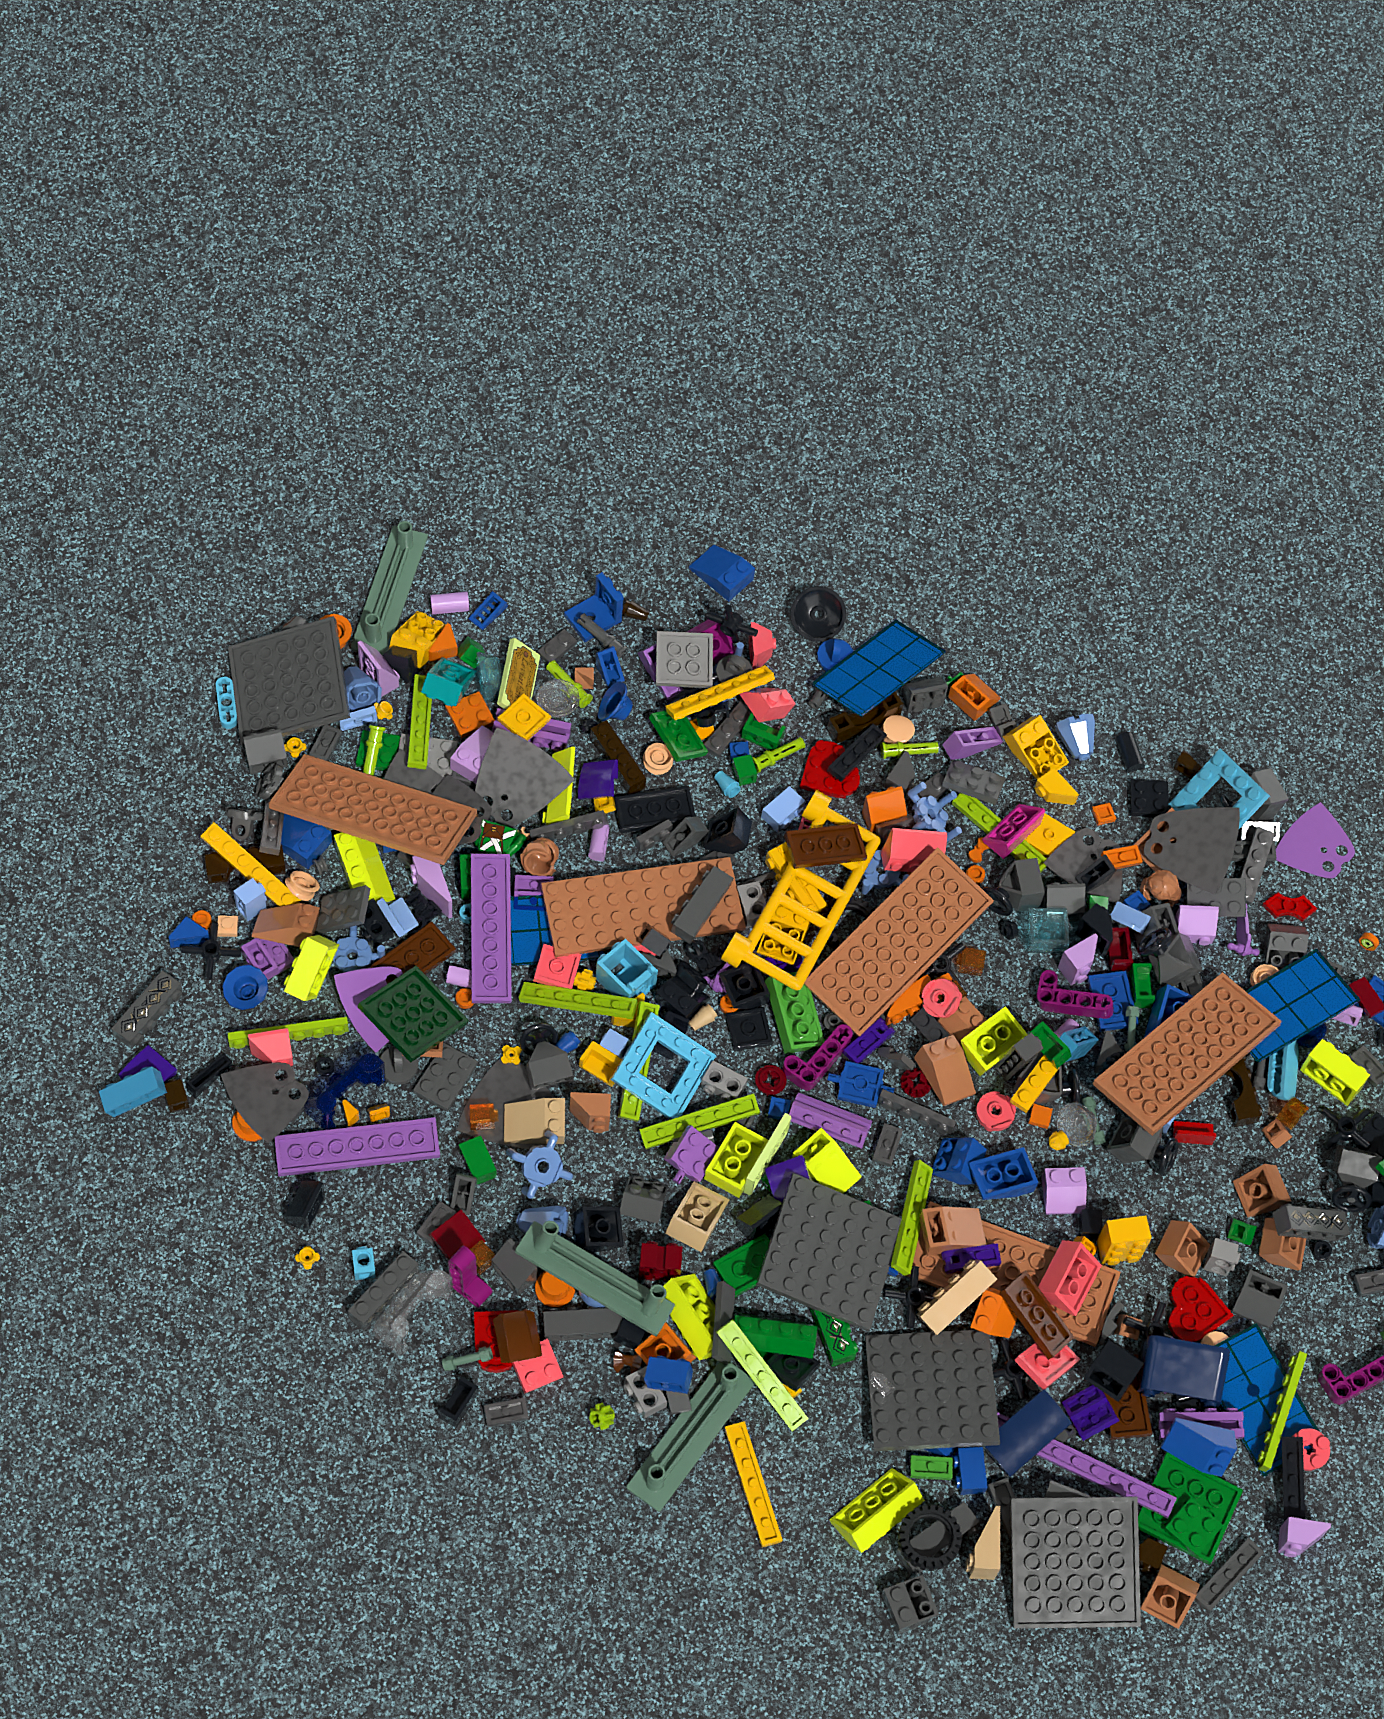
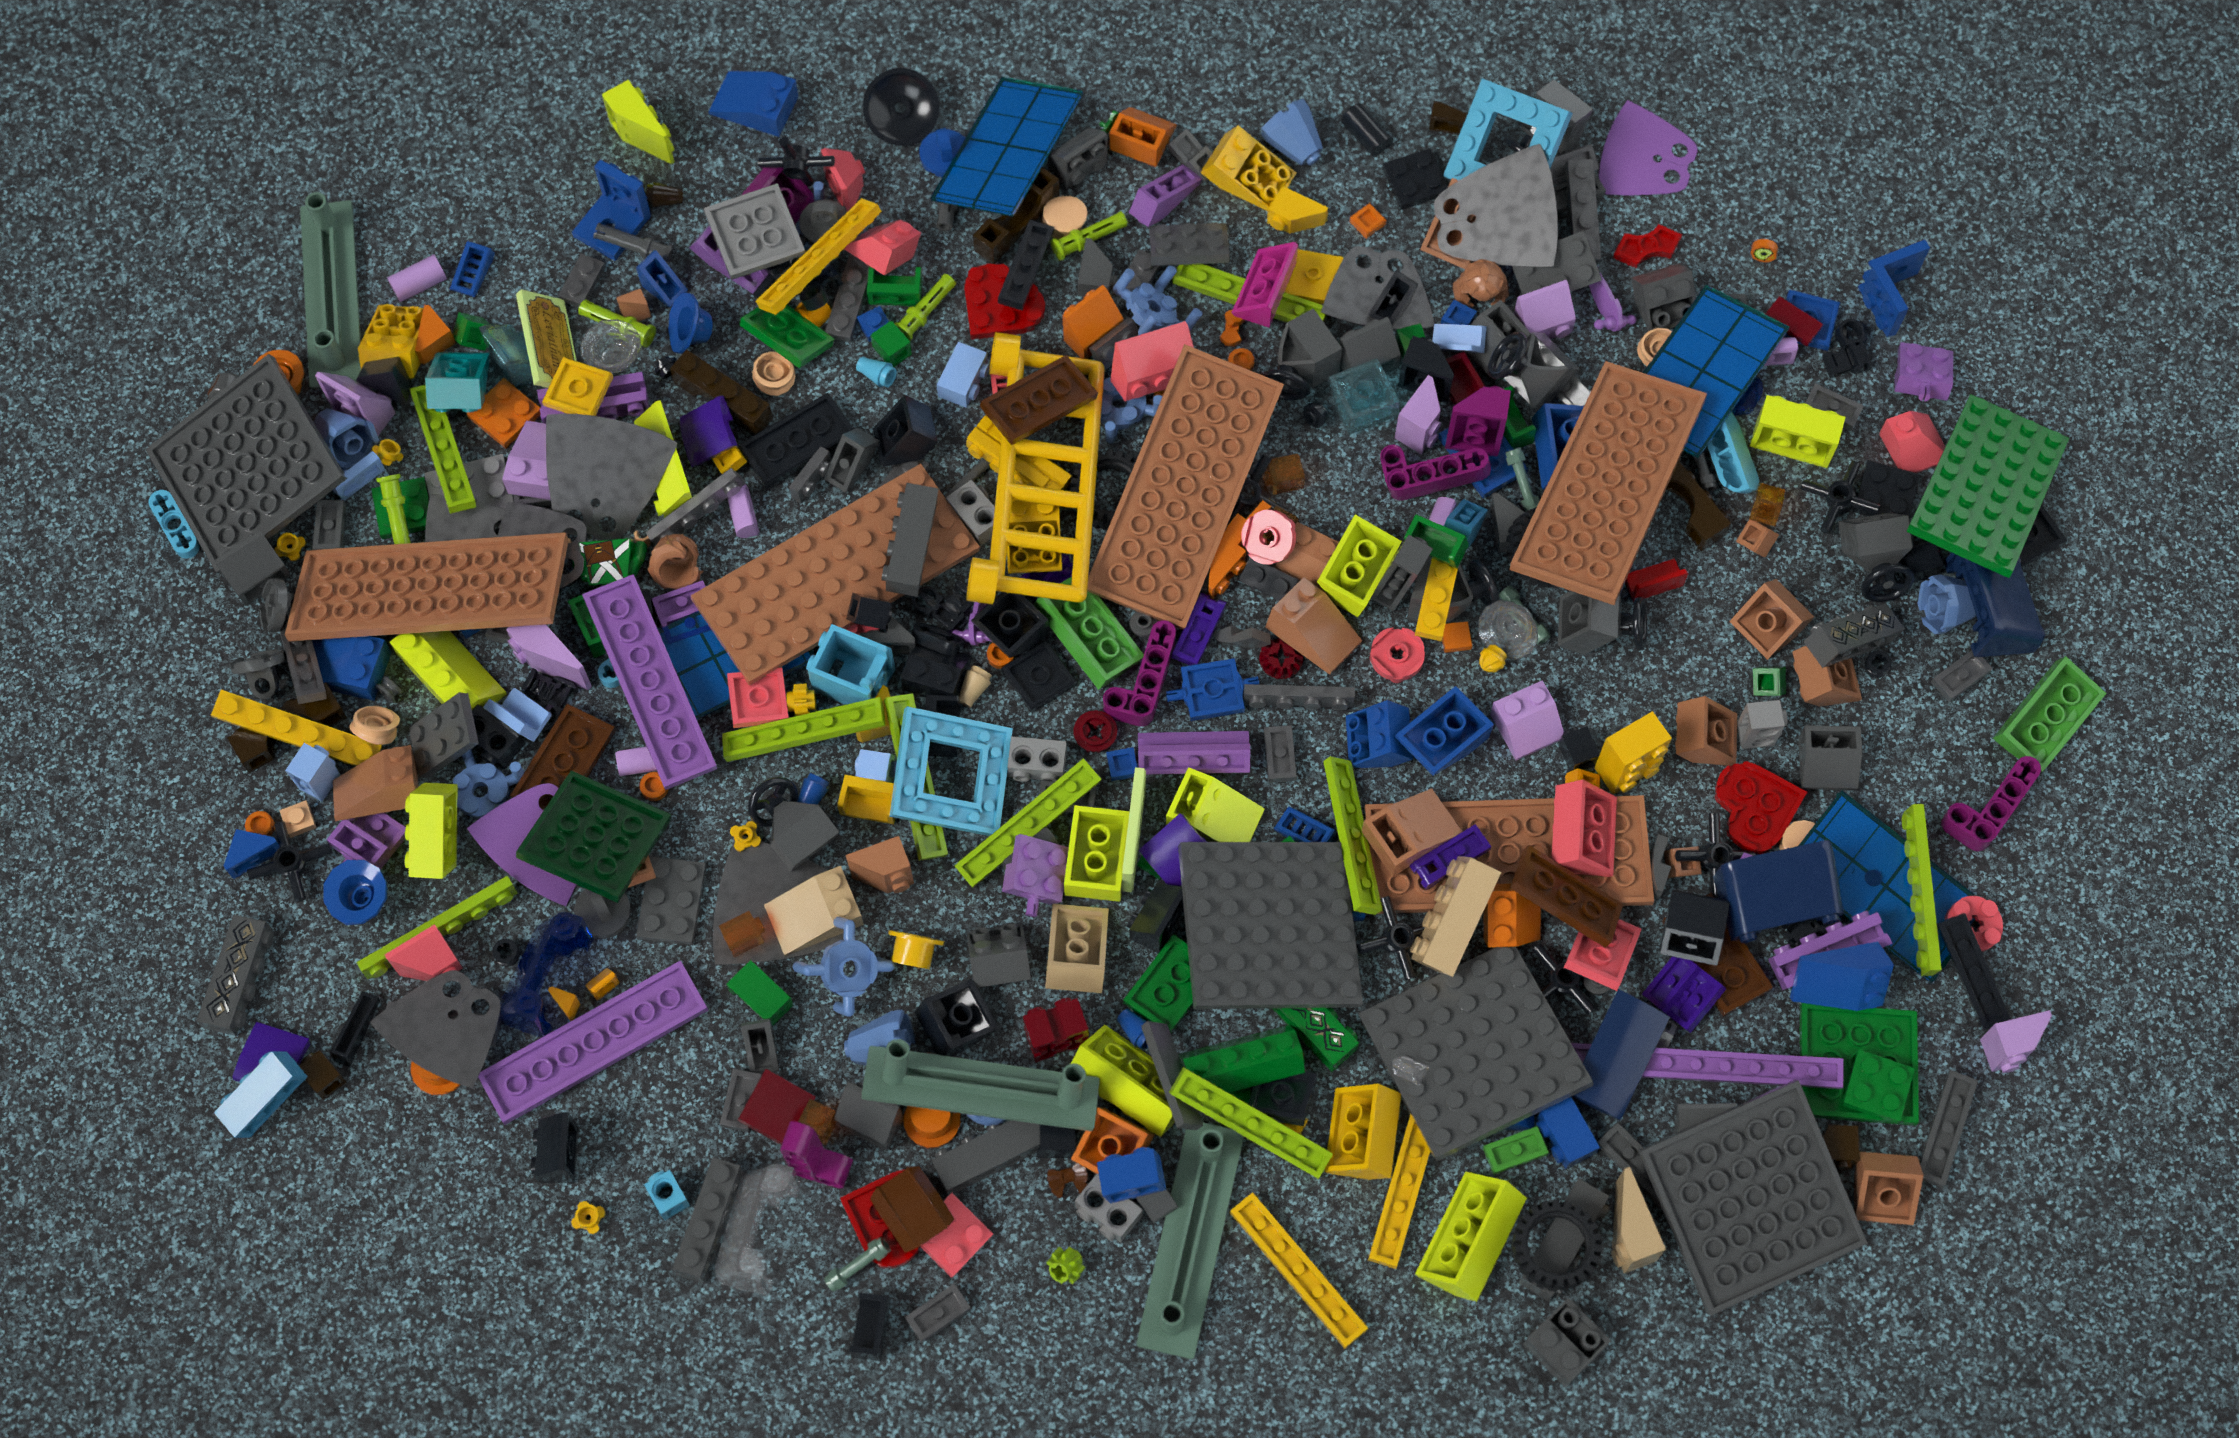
camera: 15 degrees left, 5 degrees up
orange plate [1101,845,1143,869] -> none
none -> neon yellow slope [602,80,675,164]
none -> yellow piece [888,930,945,969]
none -> blue slope [1274,806,1338,842]
none -> yellow slope [1324,1084,1401,1180]
none -> yellow plate [1368,1114,1430,1269]
none -> magenta slope [1445,386,1511,456]

